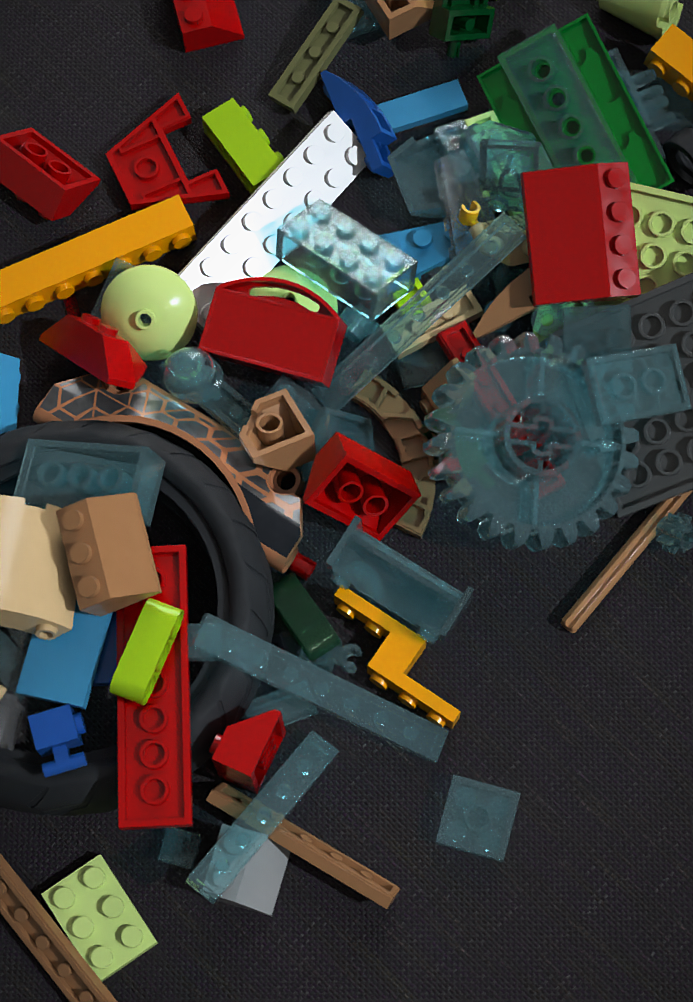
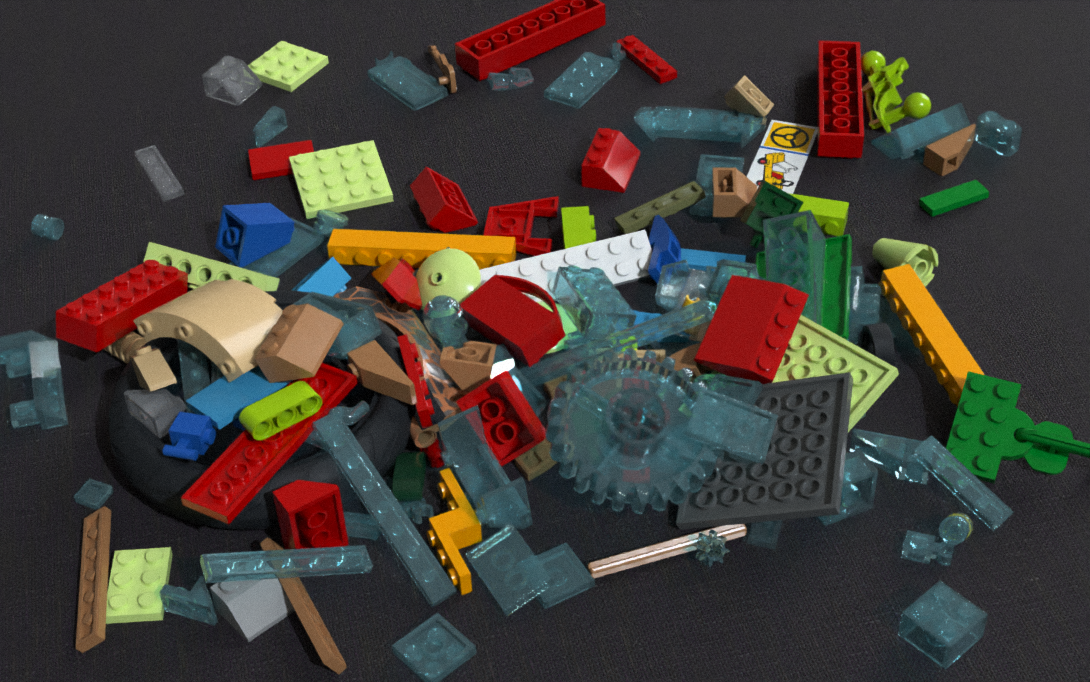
camera: 30 degrees right, 30 degrees down
none -> clear light blue slope [159,576,218,626]
none -> clear light blue arm [328,401,370,426]
none -> medium nougat slope [347,340,417,405]
none -> red plate [397,334,435,429]
none -> clear light blue tile [465,523,555,617]
none -> clear light blue tile [517,543,595,609]

